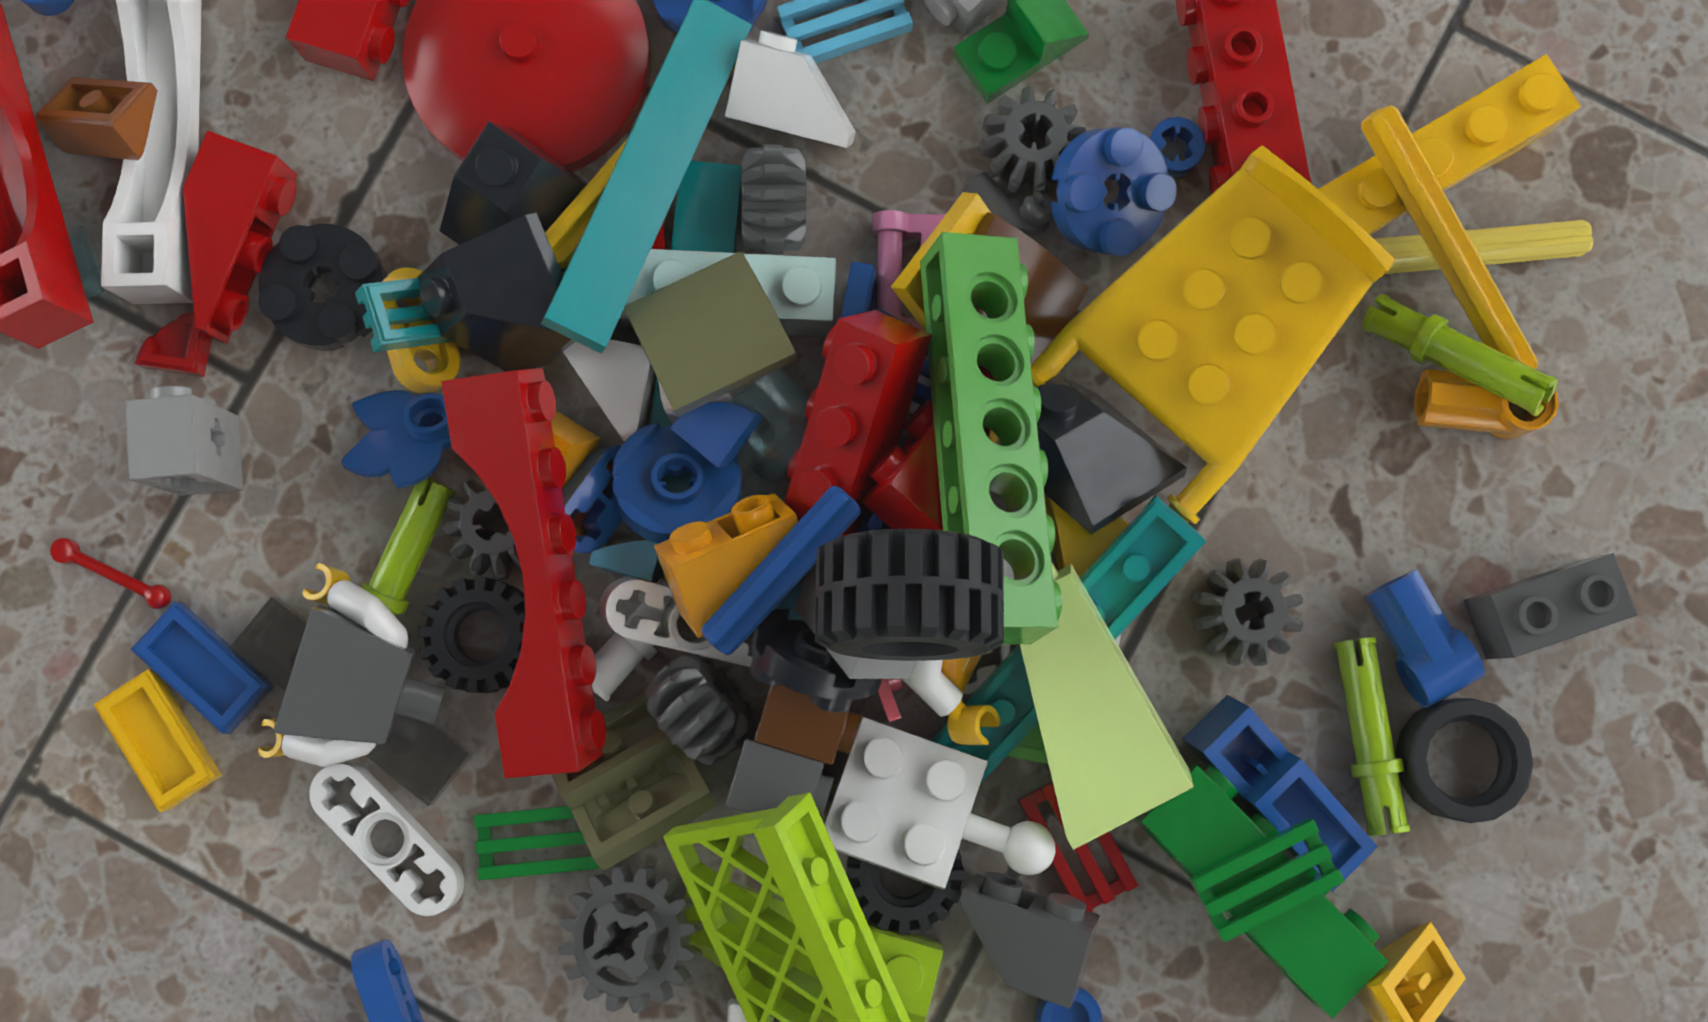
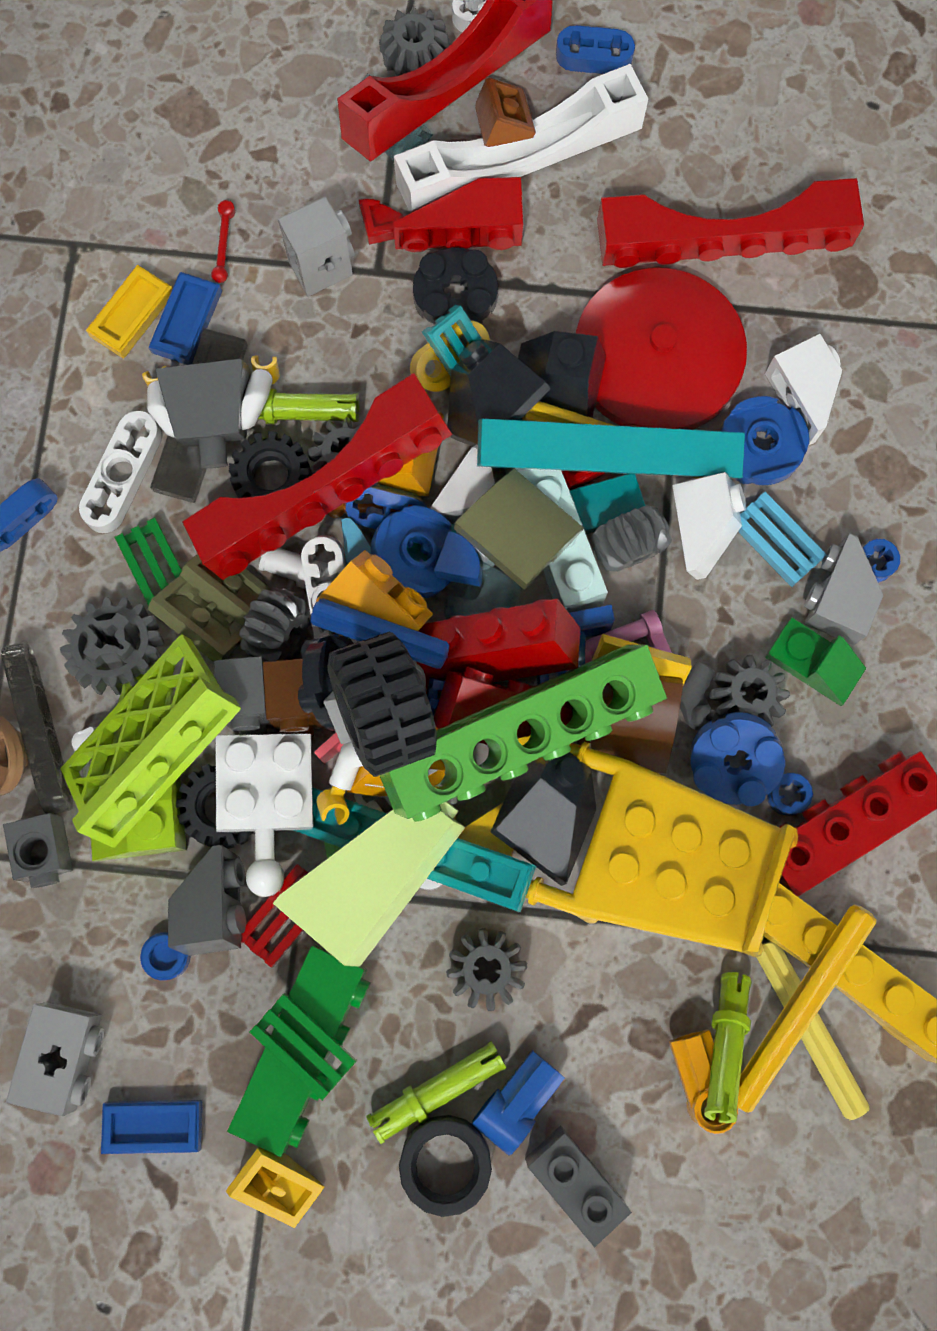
camera: 65 degrees right, 5 degrees down
blue plate [341,390,451,489] -> none
blue slope [1182,695,1378,892] -> none

